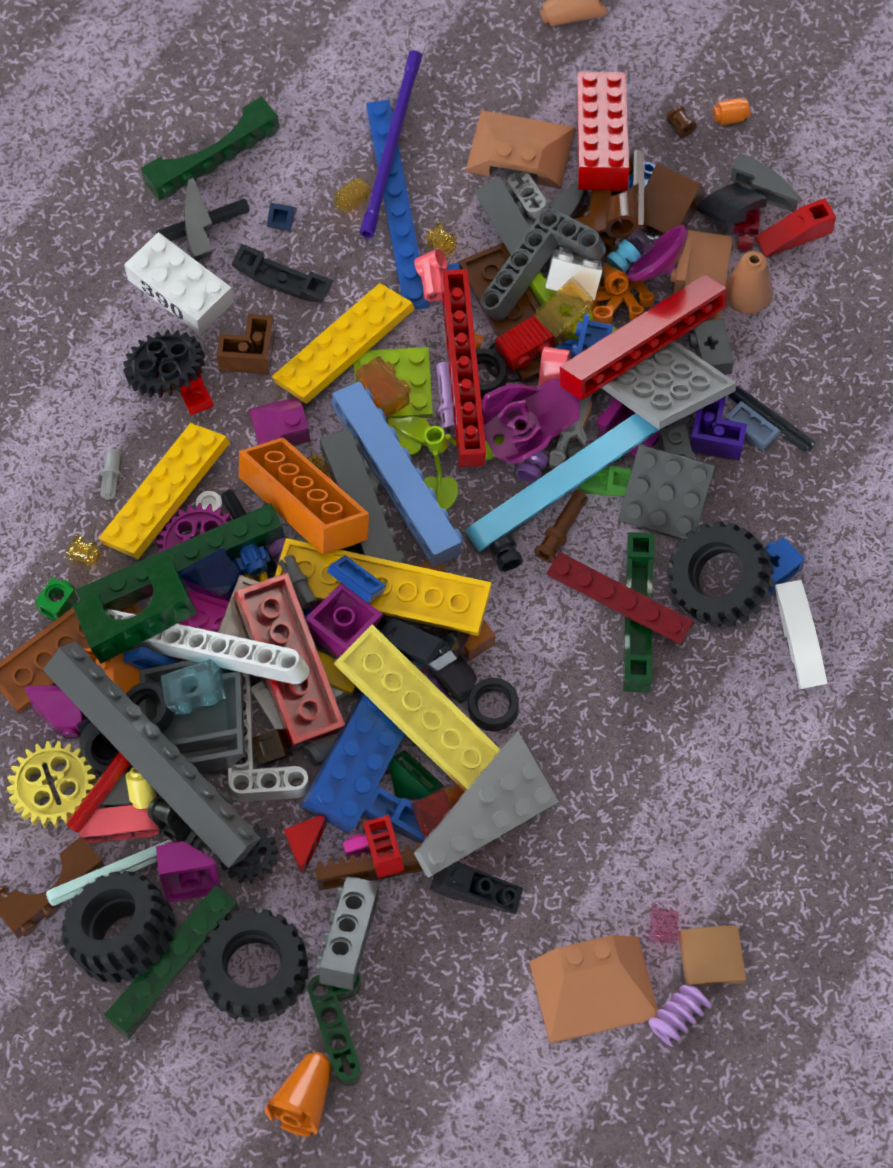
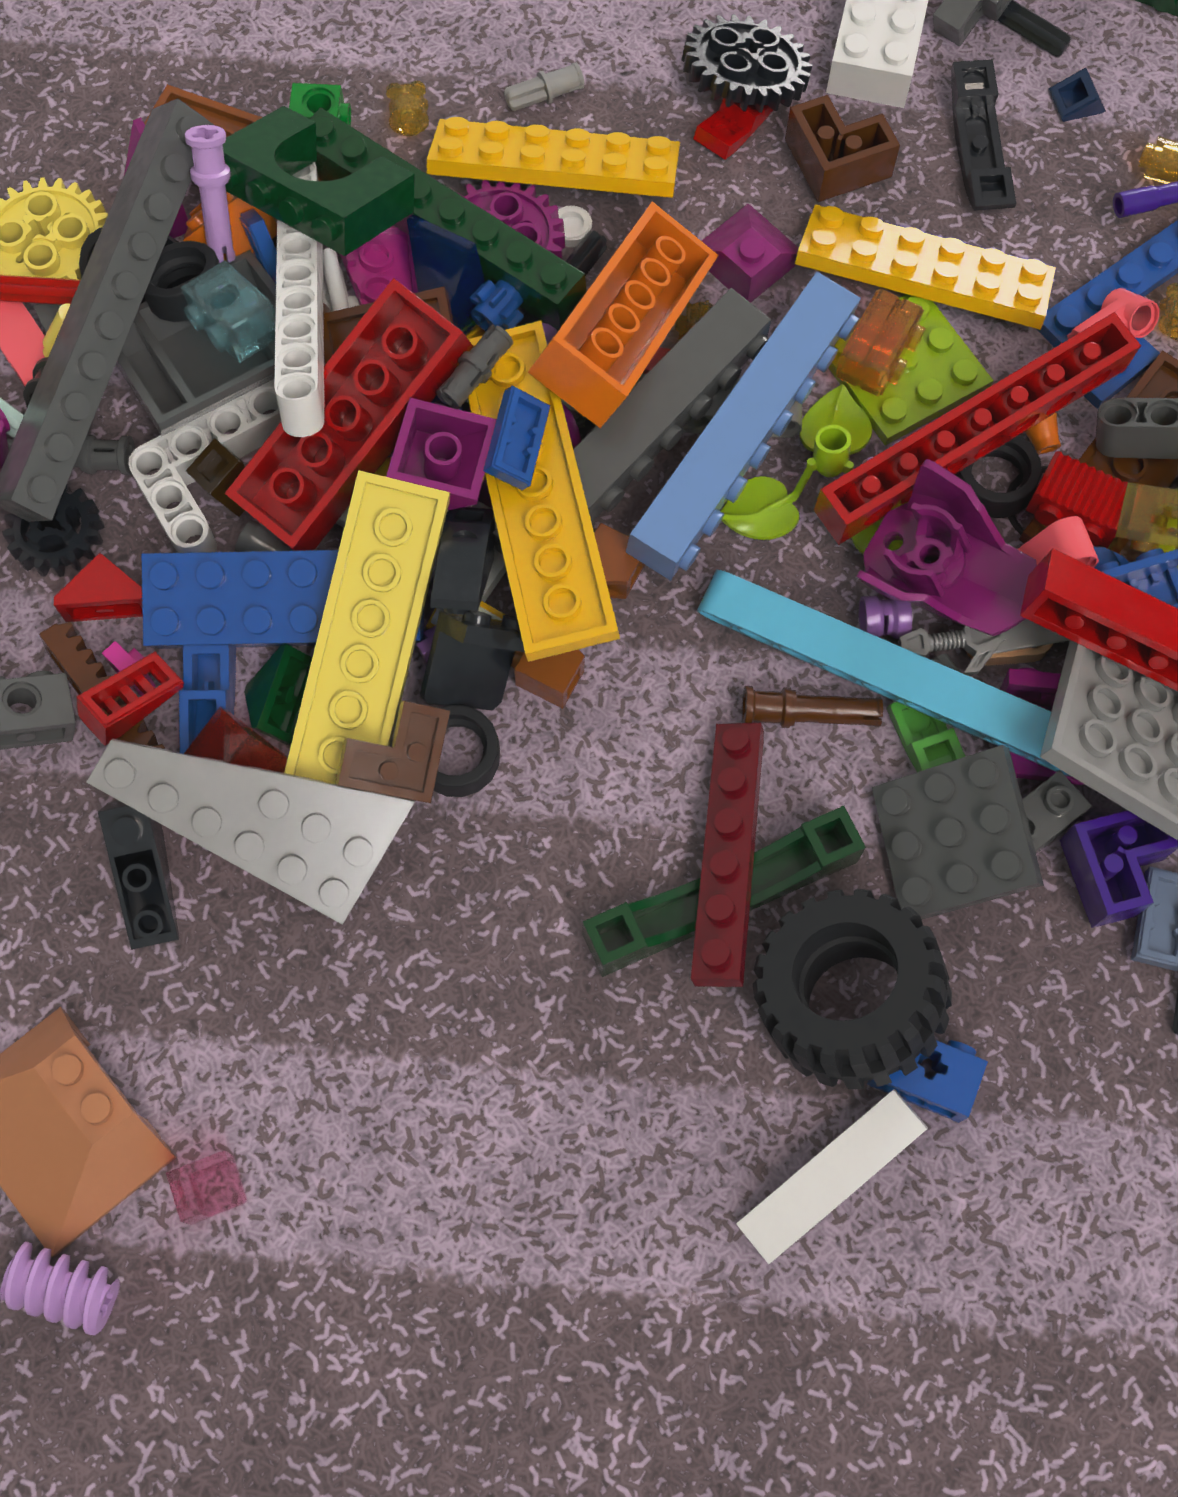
camera: 60 degrees right, 5 degrees up
black wheel [490,536,523,572] -> none
medium nougat slope [678,926,746,987] -> none
none -> lavender pin [185,125,236,264]
none -> reddish brown plate [335,700,450,804]

